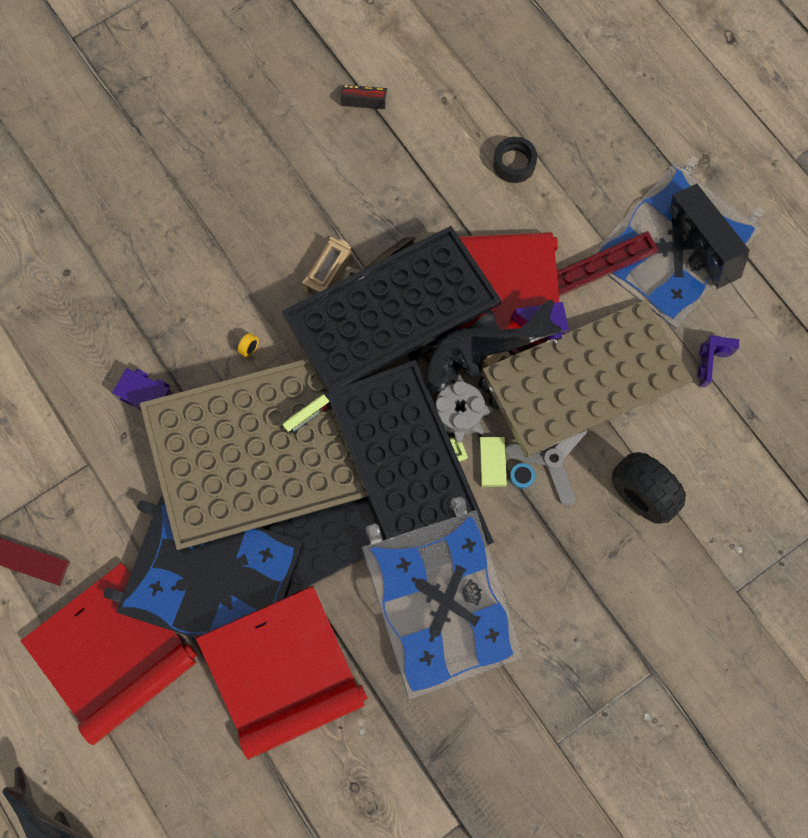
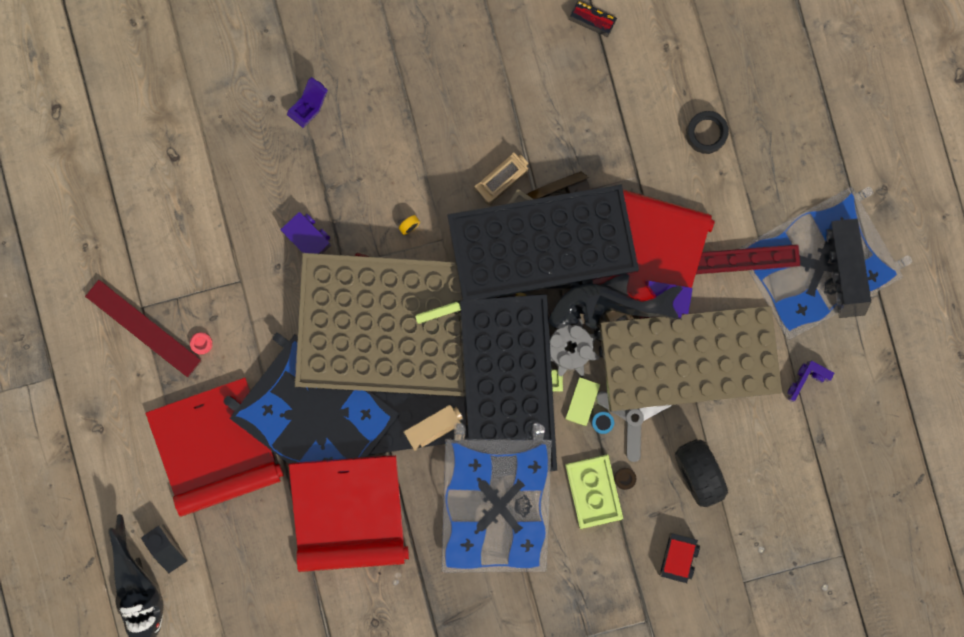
camera: 20 degrees right, 10 degrees up
none -> black slope [141,524,188,574]
none -> coral tile [190,332,213,355]
none -> dark purple bracket [287,77,328,128]
none -> tan window [404,405,463,451]
none -> yellowish green tile [565,454,623,529]
none -> dark brown tile [614,468,637,490]
none -> brick [659,533,700,583]

